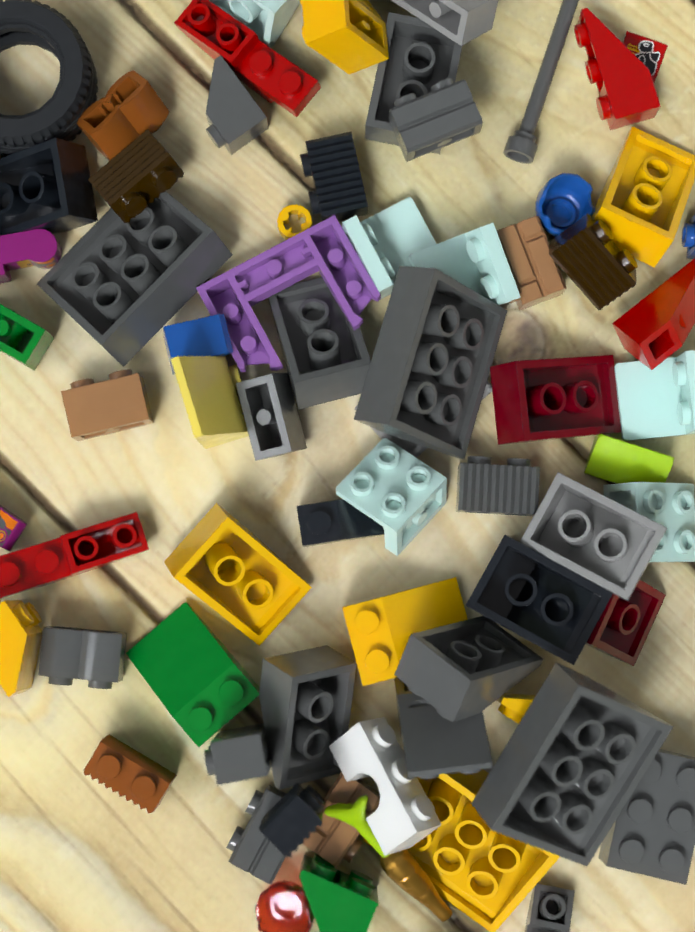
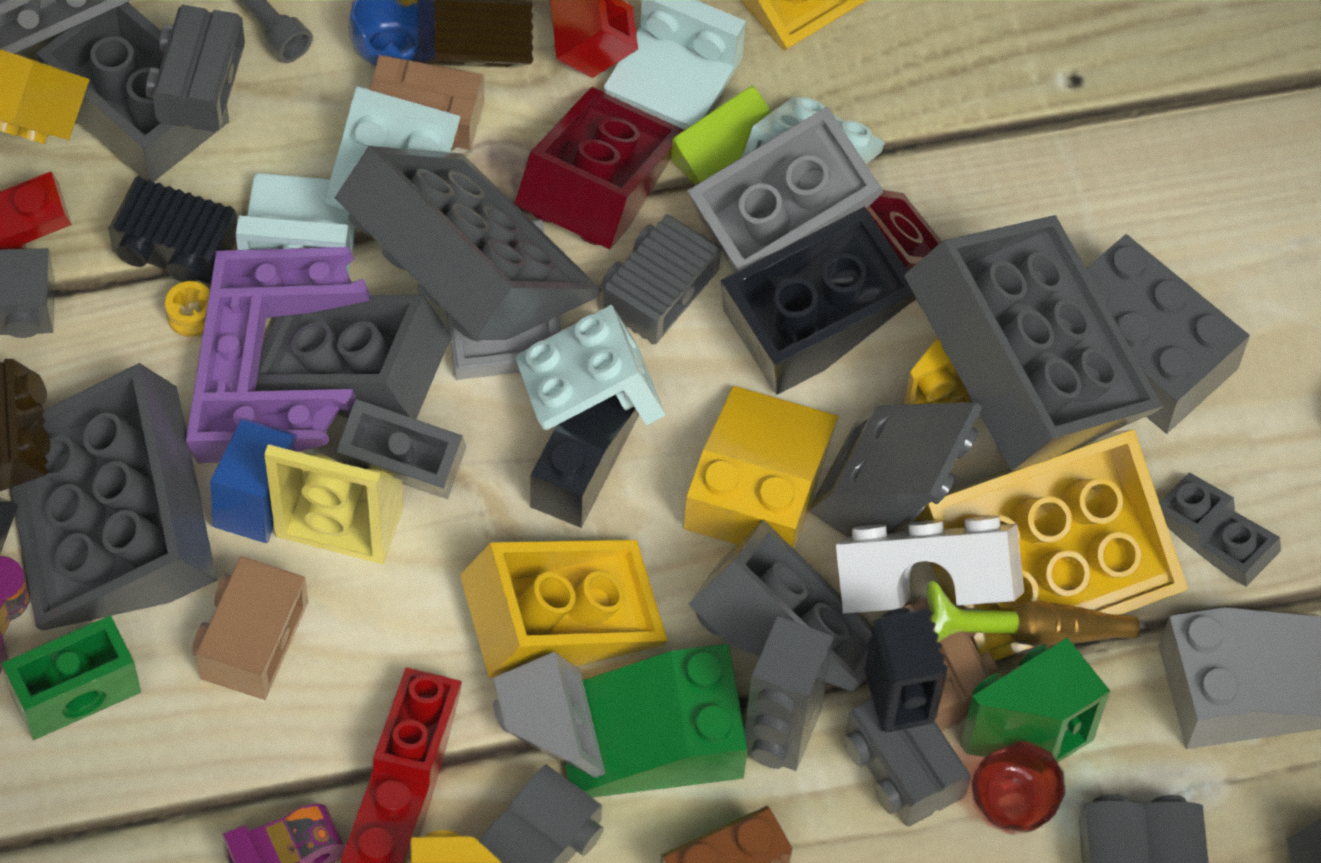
camera: 60 degrees left, 25 degrees down
dark grey slope [394,616,543,722] -> none
none -> light grey slope [493,652,606,778]

